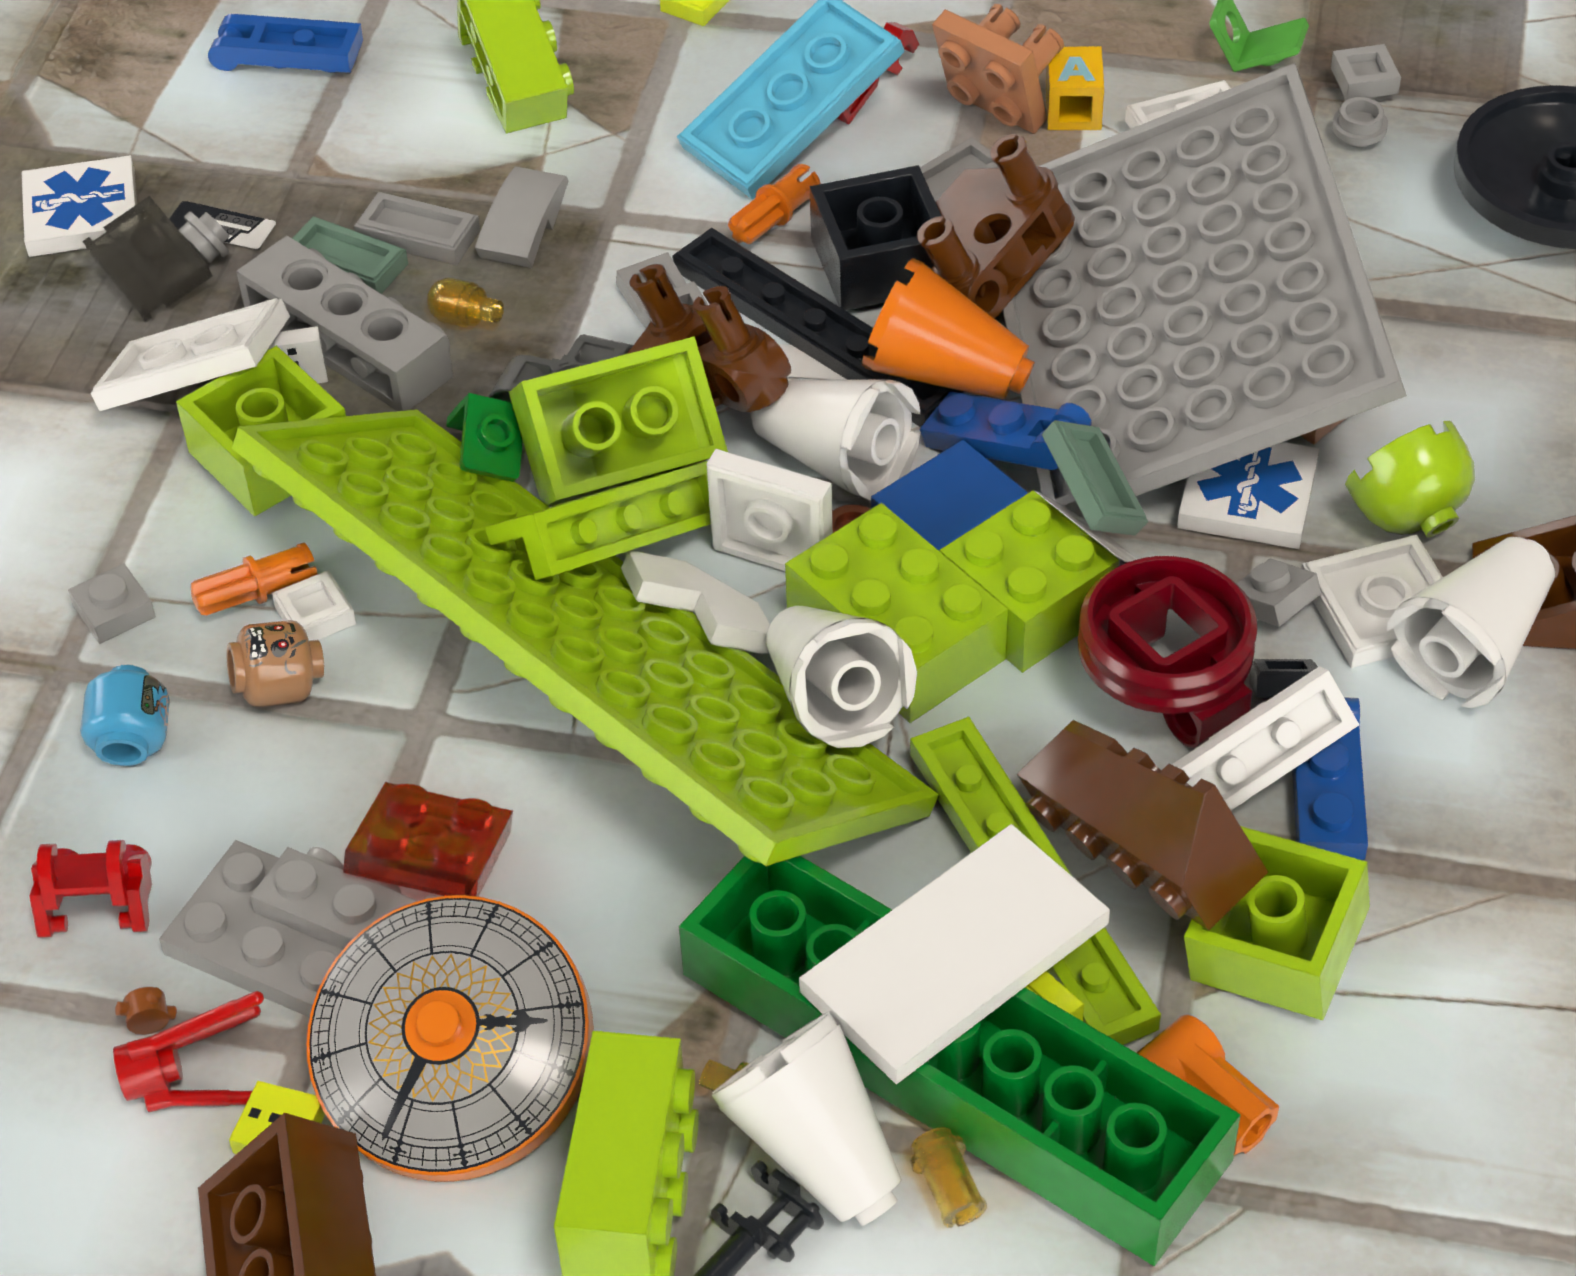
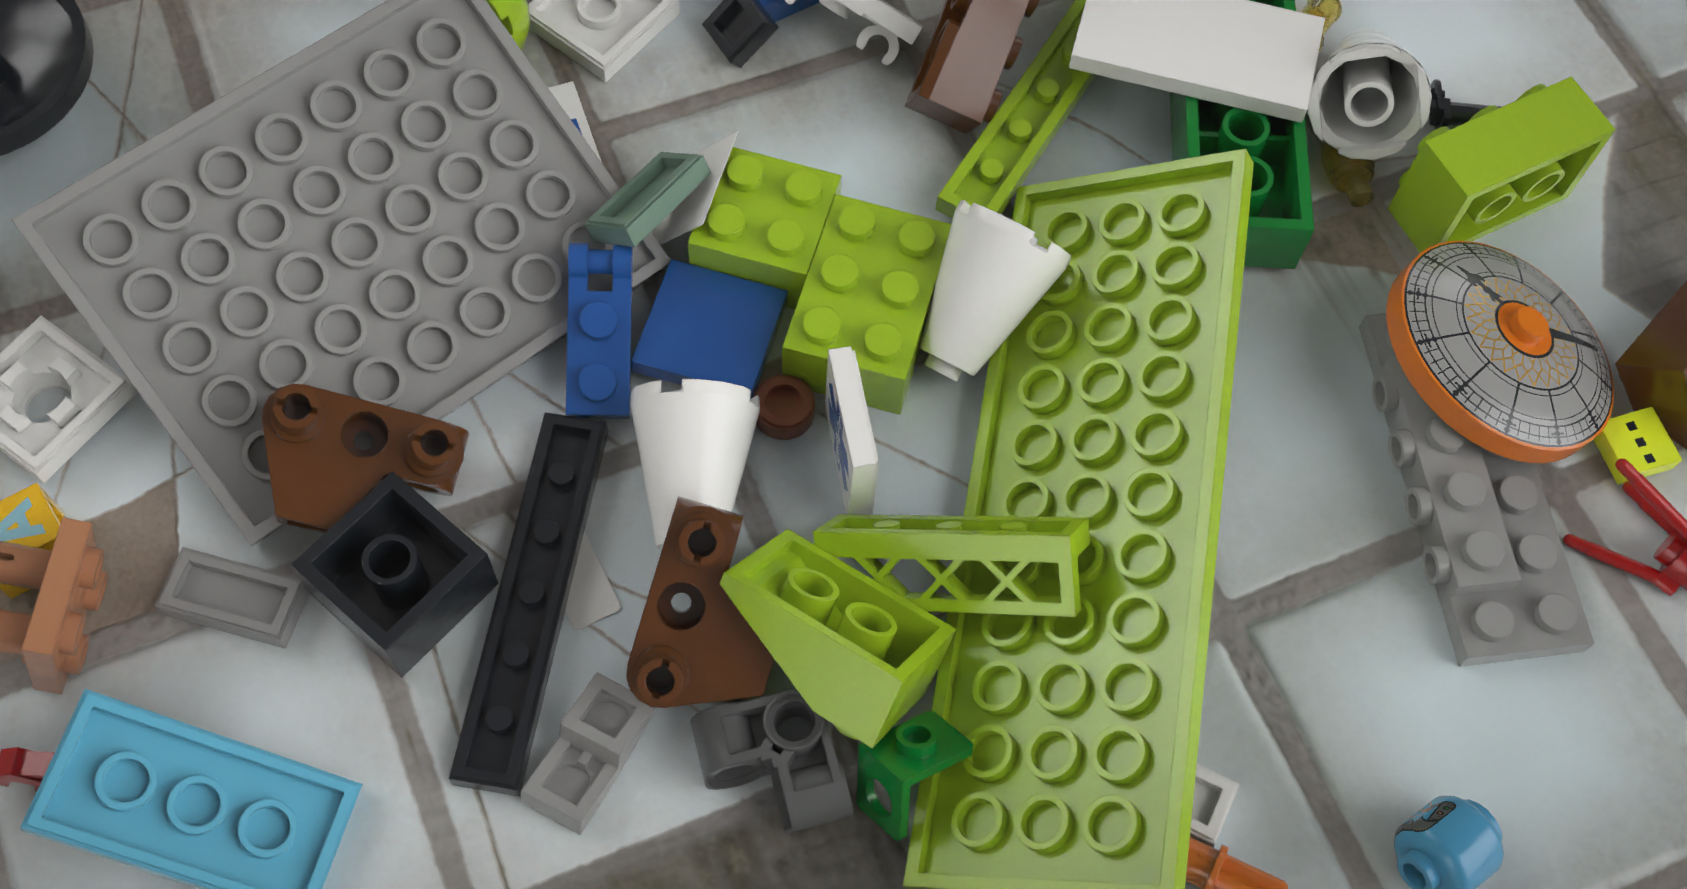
camera: 130 degrees left, 15 degrees up
red piece [29,840,152,938] -> none
dark orange piece [115,987,177,1035] -> none
medium nougat head [226,620,324,707] -> none
clear red plate [343,782,513,897] -> none
white tile [621,550,770,654] -> none
orange axle [728,164,821,244] -> none
orange cone [862,258,1035,400] -> none
dark red piece [1078,556,1257,748] -> none
light grey plate [1237,558,1321,627] -> none

